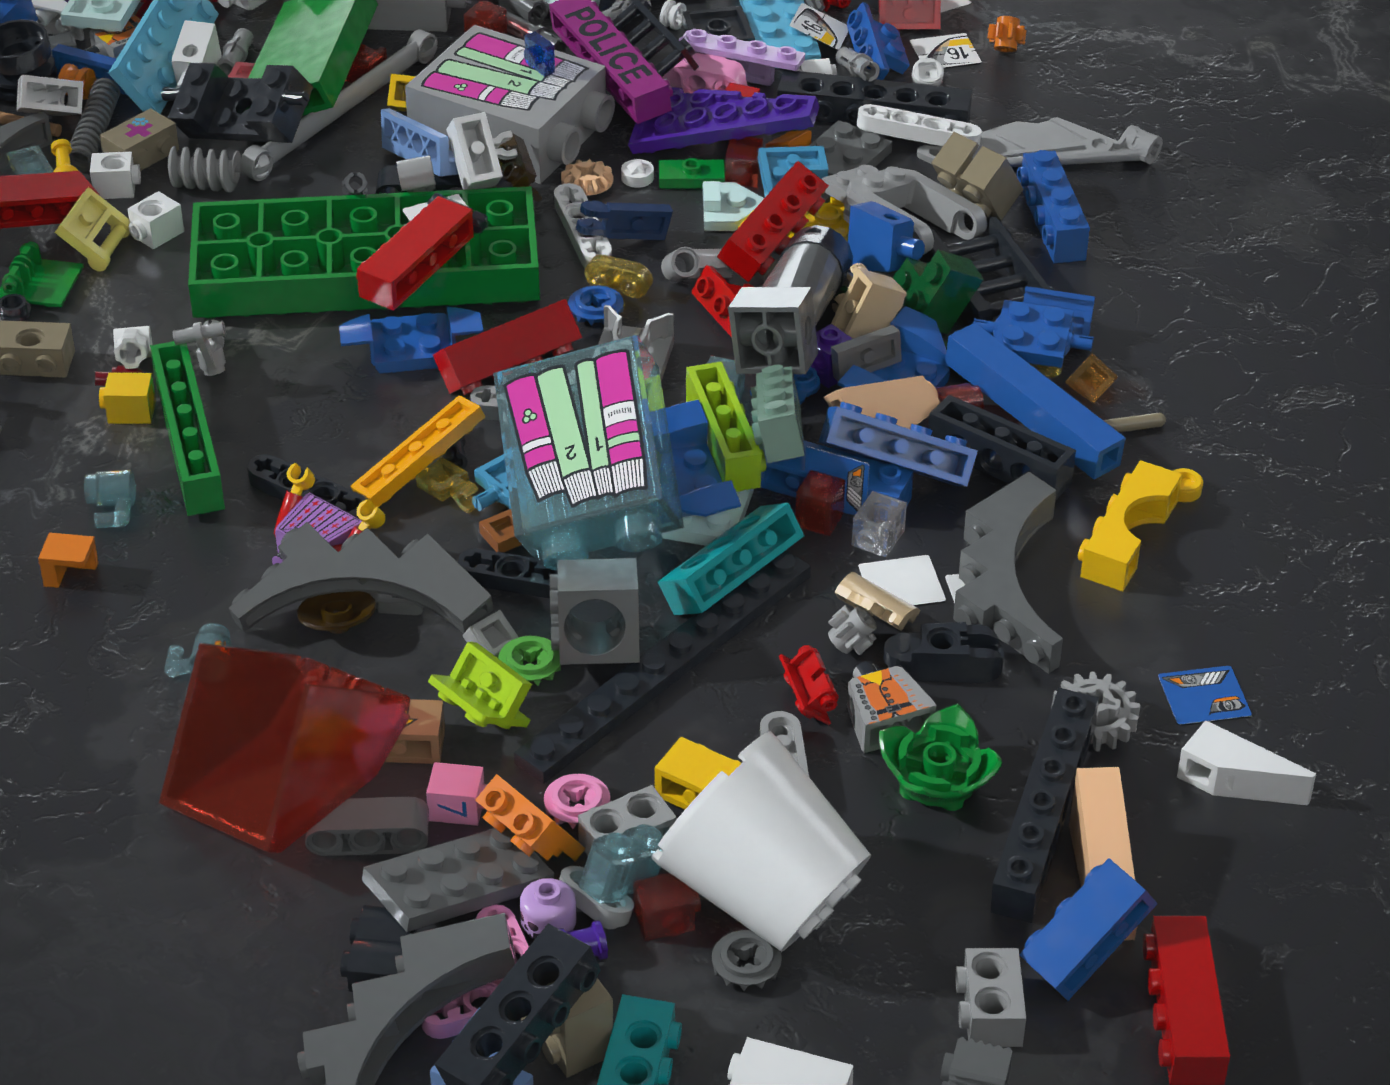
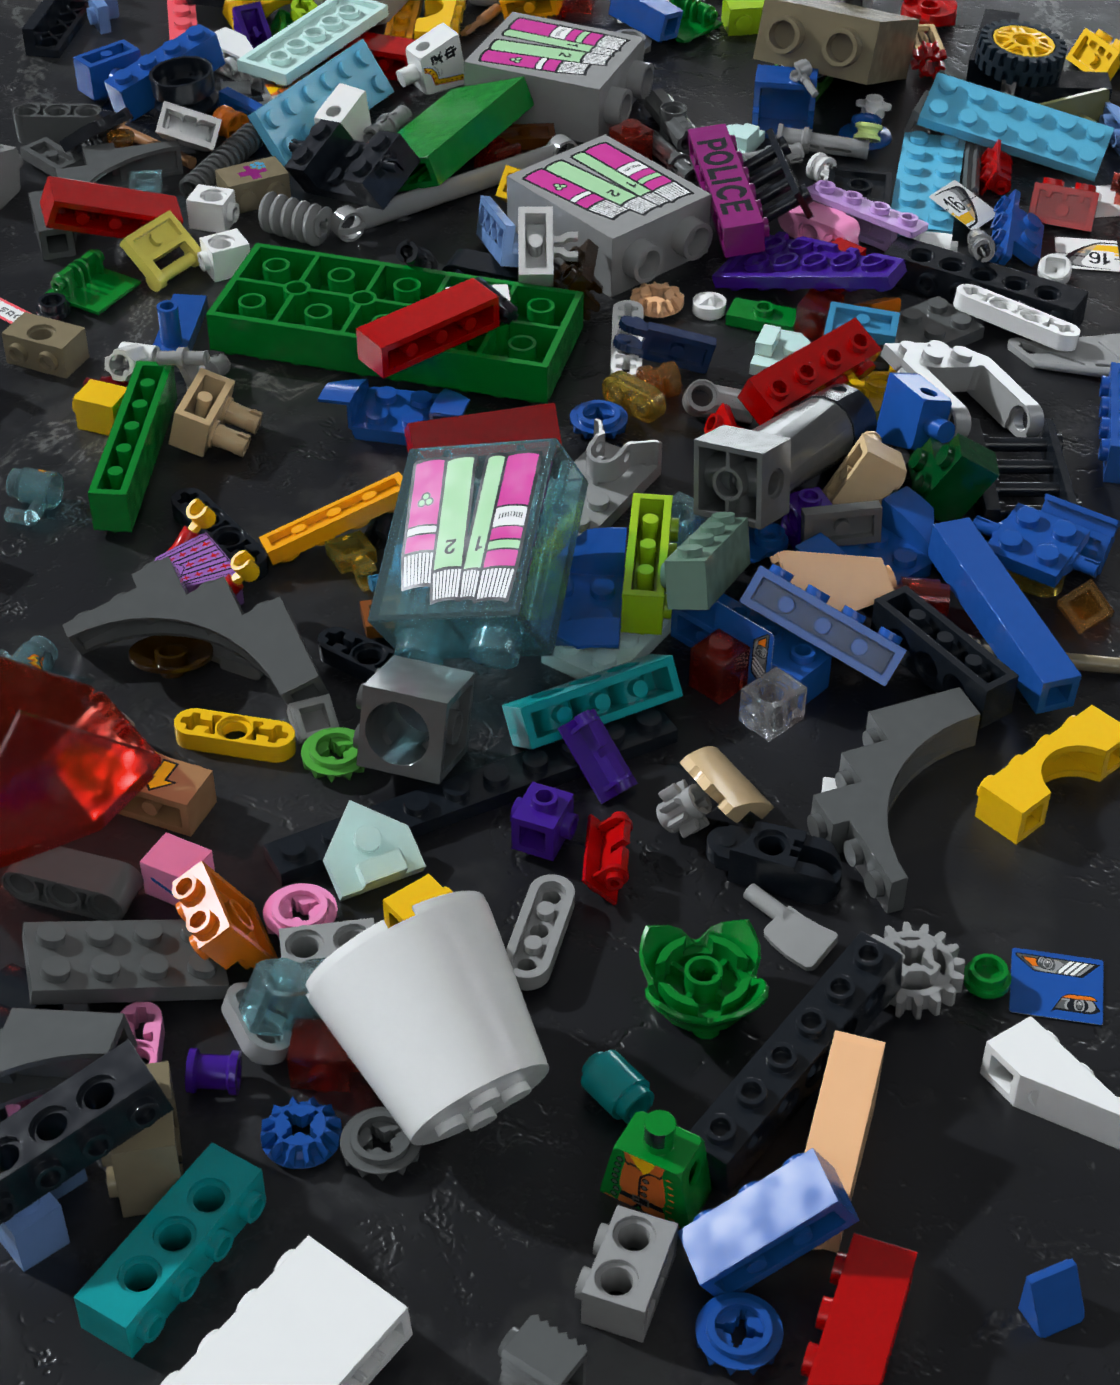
camera: 20 degrees right, 0 degrees up
yellow piece [51,139,78,172] -> none
light grey piece [396,155,436,192] -> none
lime bracket [428,642,532,729] -> none
lavender head [520,878,576,940] -> none
clear blue plate [524,31,555,77] -> none
torso [847,661,936,753] -> none
white sticker [858,555,946,605] -> none
dark tan piece [931,132,1024,221] -> none
none -> blue piece [153,294,208,351]
none -> tan brick [169,368,264,458]
none -> yellow beam [174,708,296,763]
none -> blue gear [260,1096,342,1169]
none -> light aqua plate [323,800,426,902]
none -> reddish brown plate [493,123,556,153]
none -> dark purple brick [510,782,579,861]
none -> dark purple hinge [557,708,638,804]
none -> teal brick [581,1049,655,1124]
none -> green torso [600,1110,712,1229]
none -> clear orange wheel [636,361,682,402]
none -> blue gear [695,1292,784,1376]
none -> light grey piece [743,883,838,971]
none -> green plate [963,953,1011,999]
none -> blue slope [1018,1258,1085,1338]

